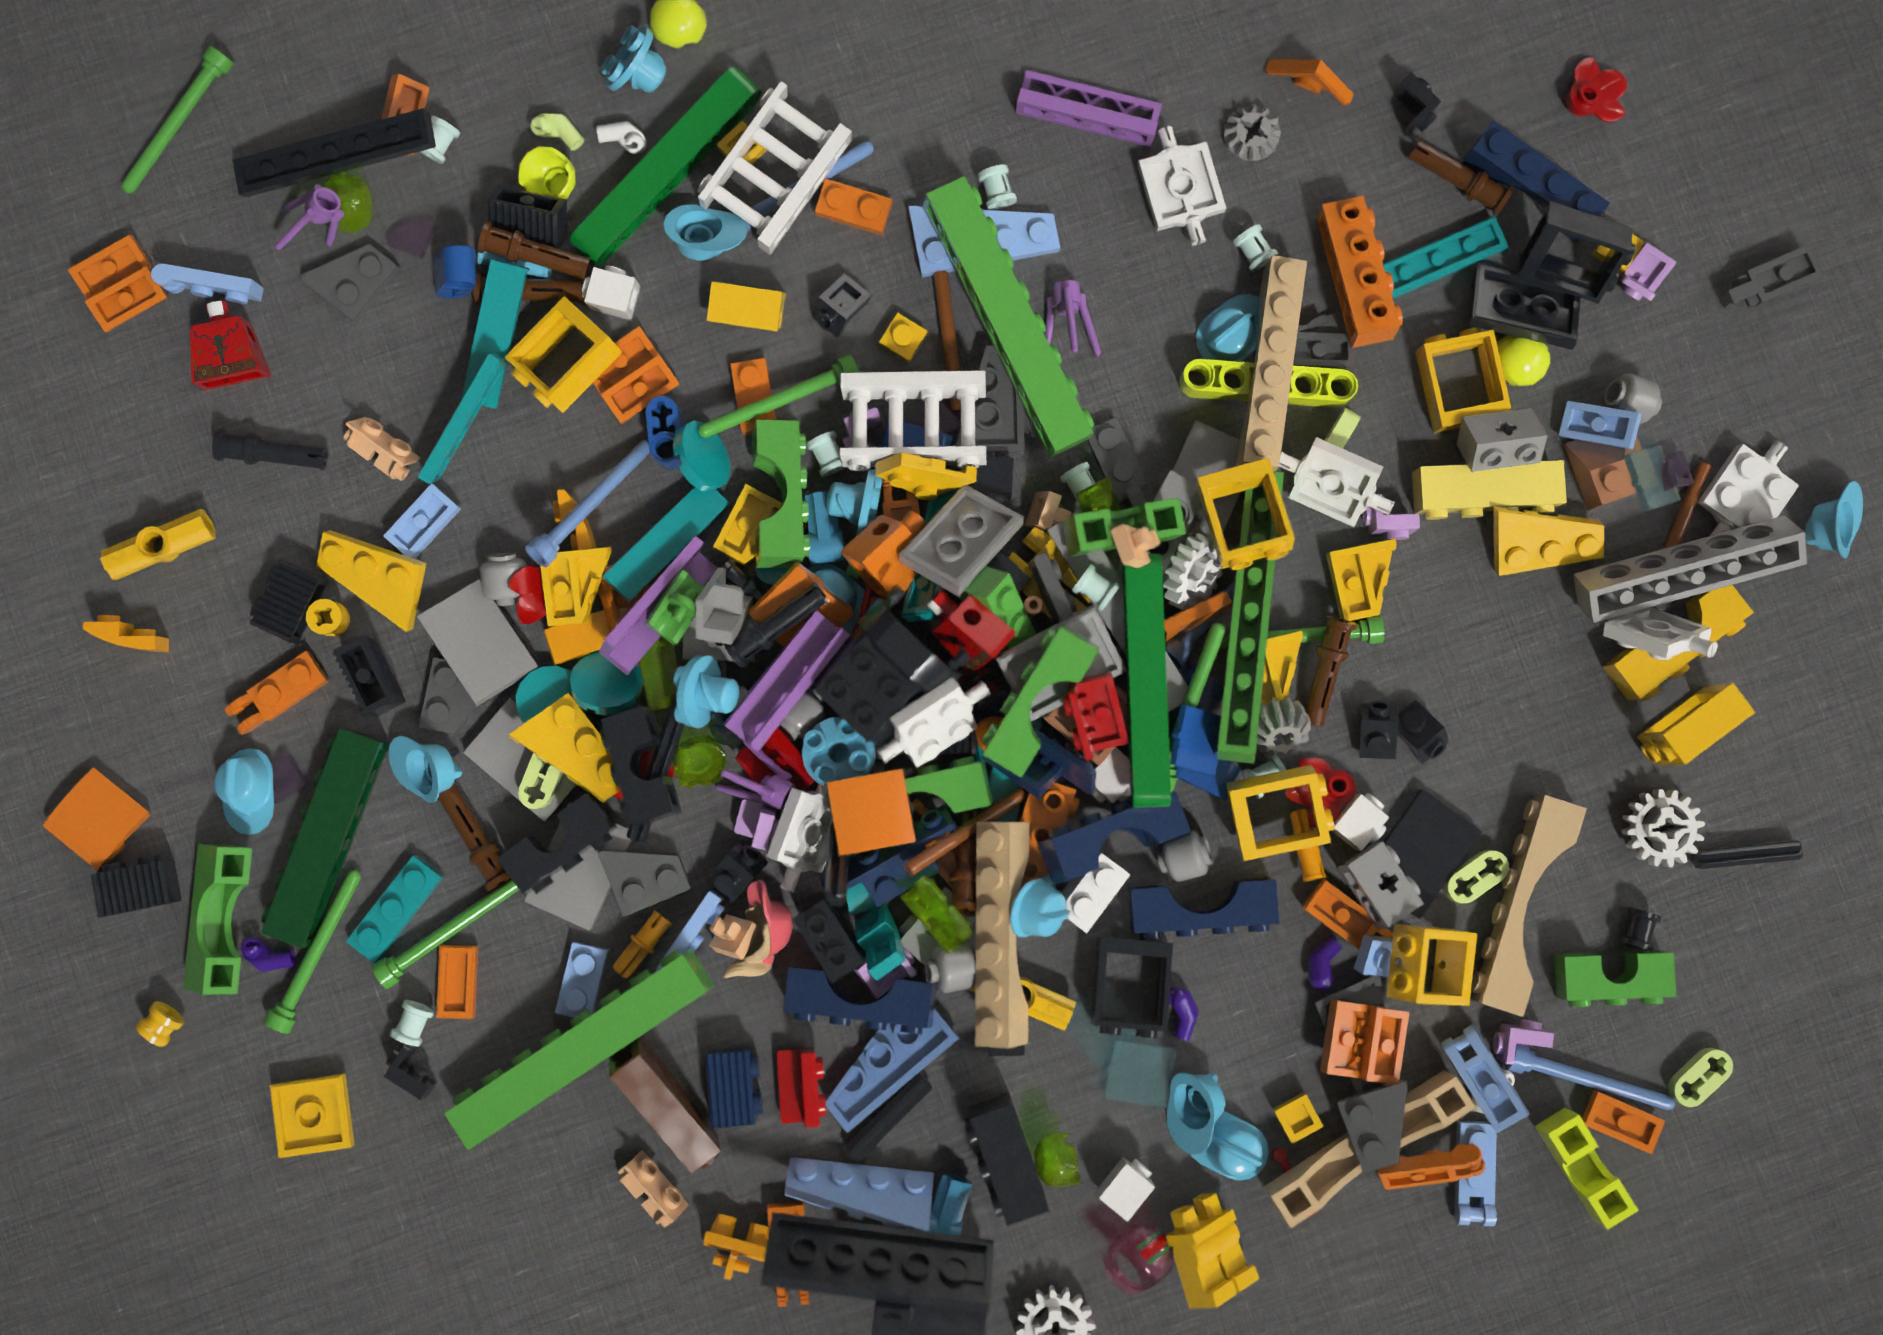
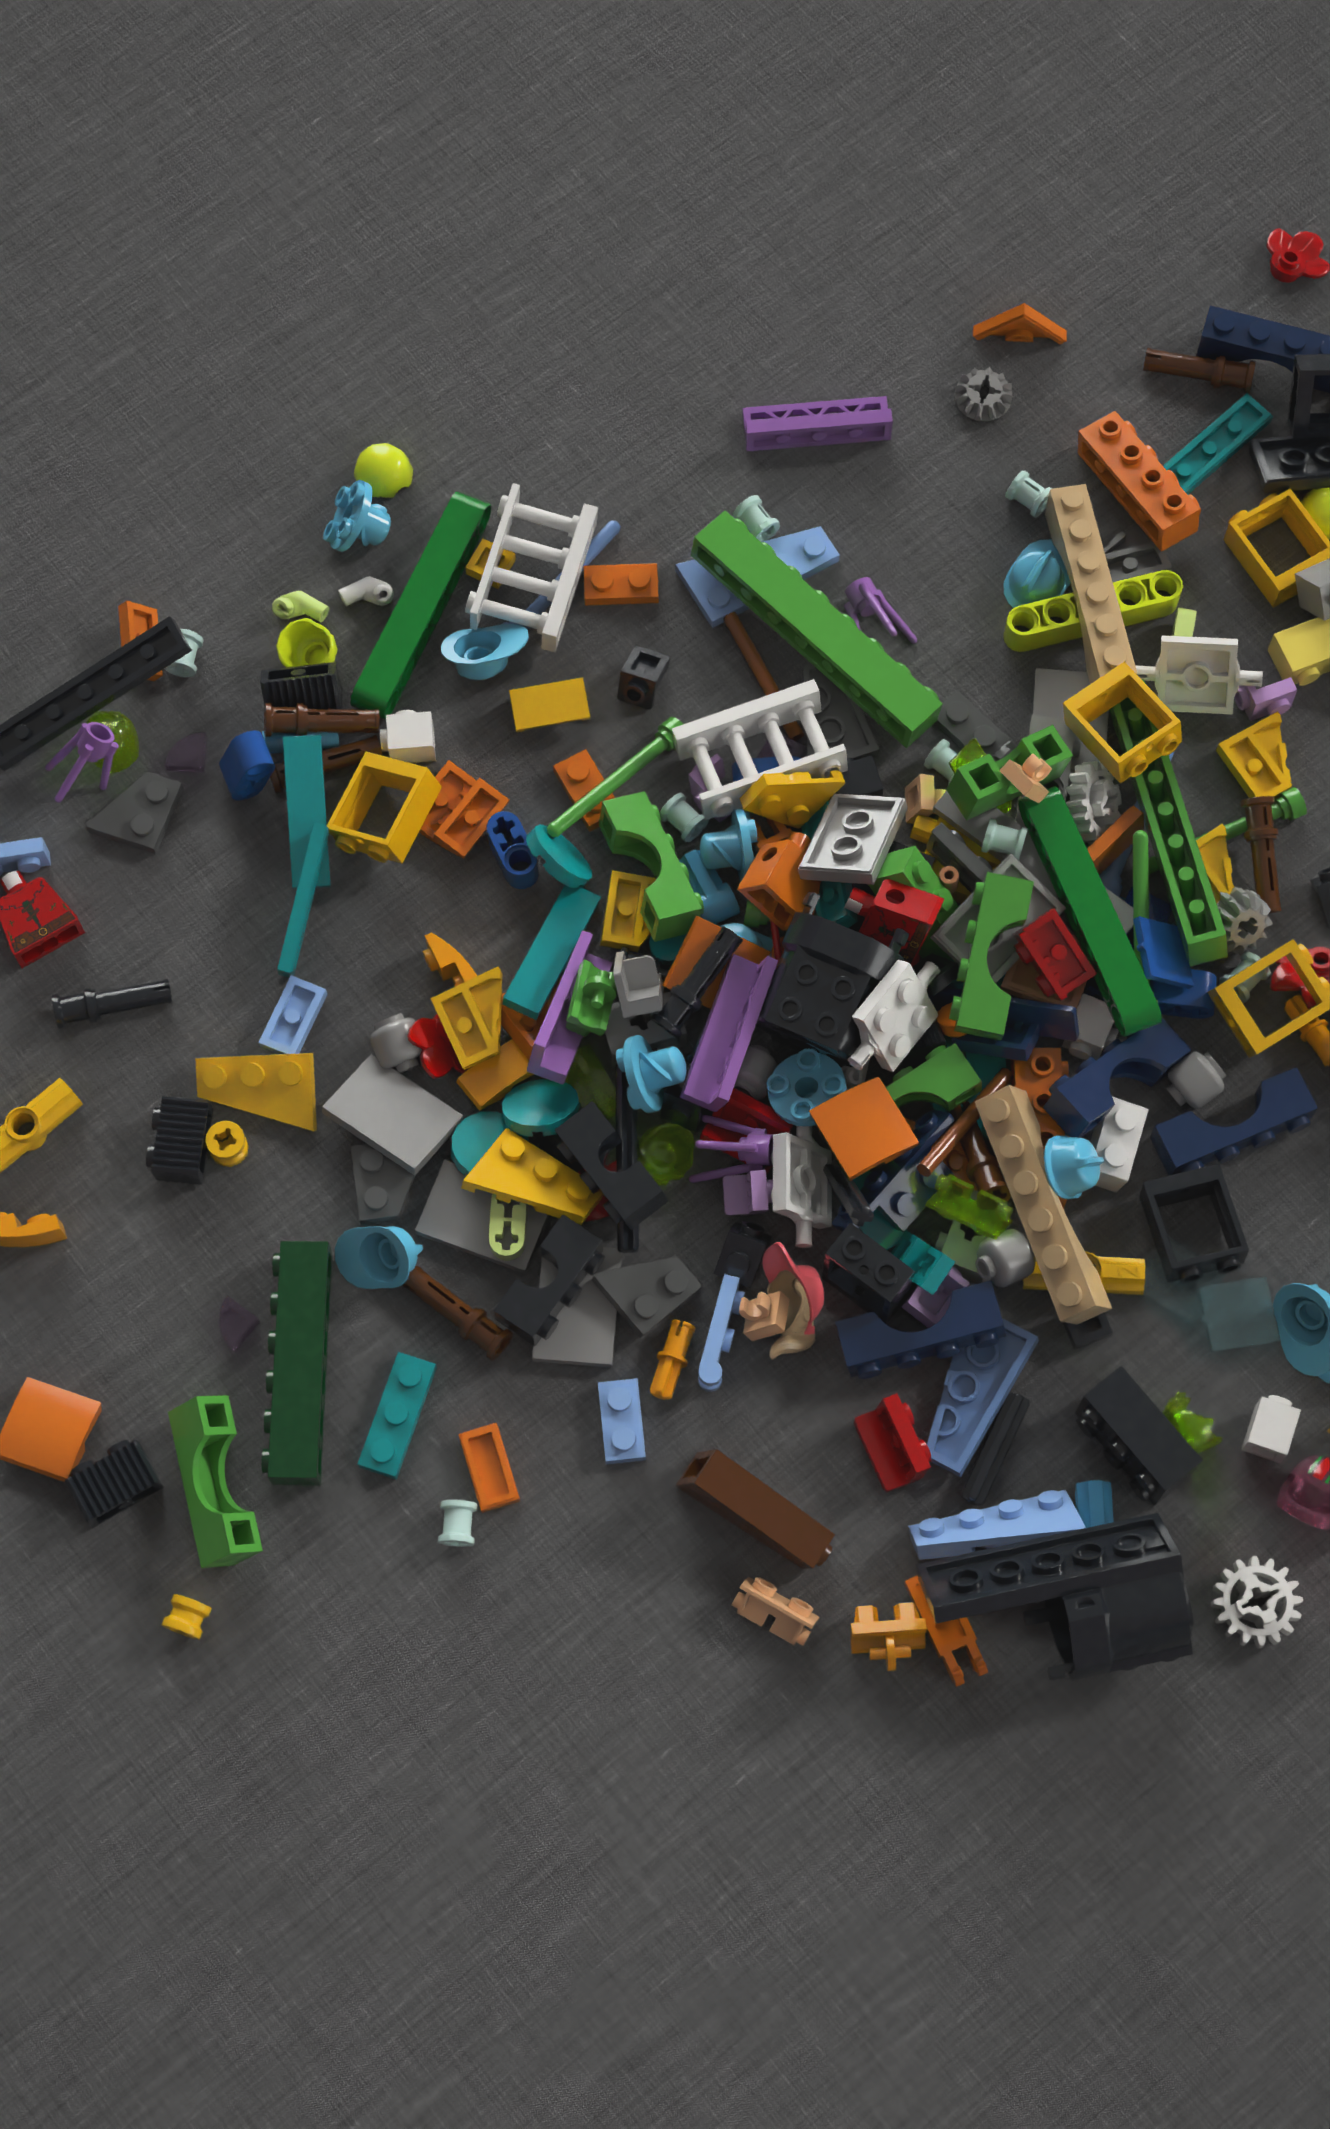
camera: 15 degrees left, 15 degrees down
medium azure piece [214,748,274,835] -> none
orange hinge [224,651,329,735] -> none
dark purple arm [240,937,296,972] -> none
bright green piece [263,870,361,1034] -> none
yellow plate [270,1073,355,1158] -> none
black brick [332,636,406,716] -> none
light nougat hinge [343,417,421,481] -> none
bright green piece [371,879,519,989] -> none
black bracket [383,1044,437,1100] -> none
bright green brick [444,949,715,1150] -> none
medium blue piece [525,439,650,567] -> none
dark blue brick [705,1047,763,1129] -> none
yellow plate [879,313,928,363] -> none
white plate [1137,126,1226,246] -> none
dark purple arm [1169,987,1199,1041] -> none
black bracket [1393,72,1442,136] -> none

